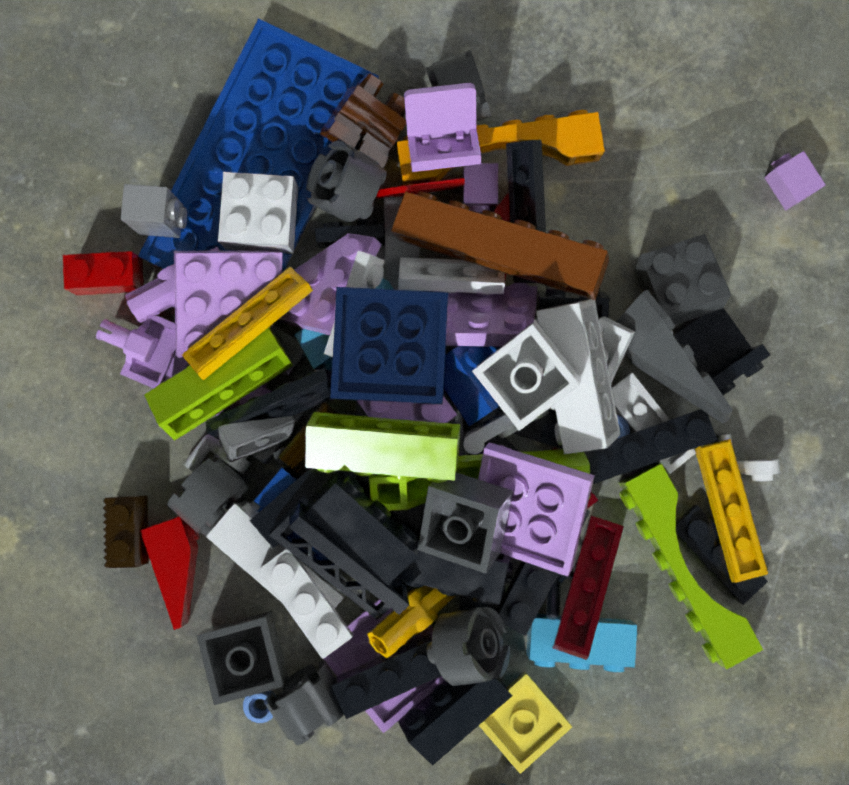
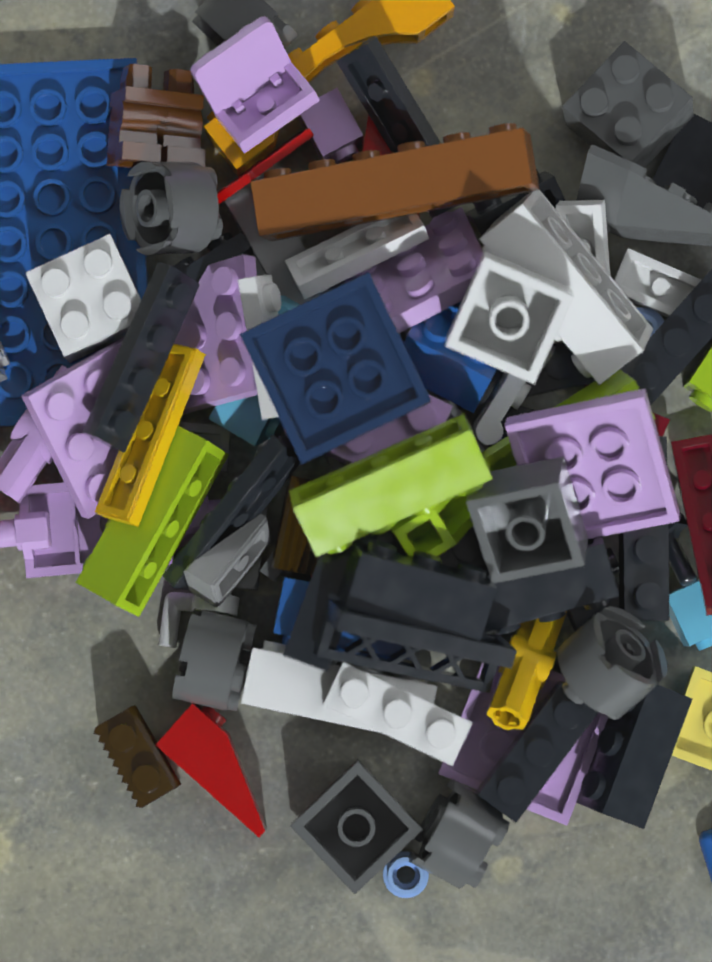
camera: 30 degrees left, 0 degrees up
none -> black plate [82,262,200,453]

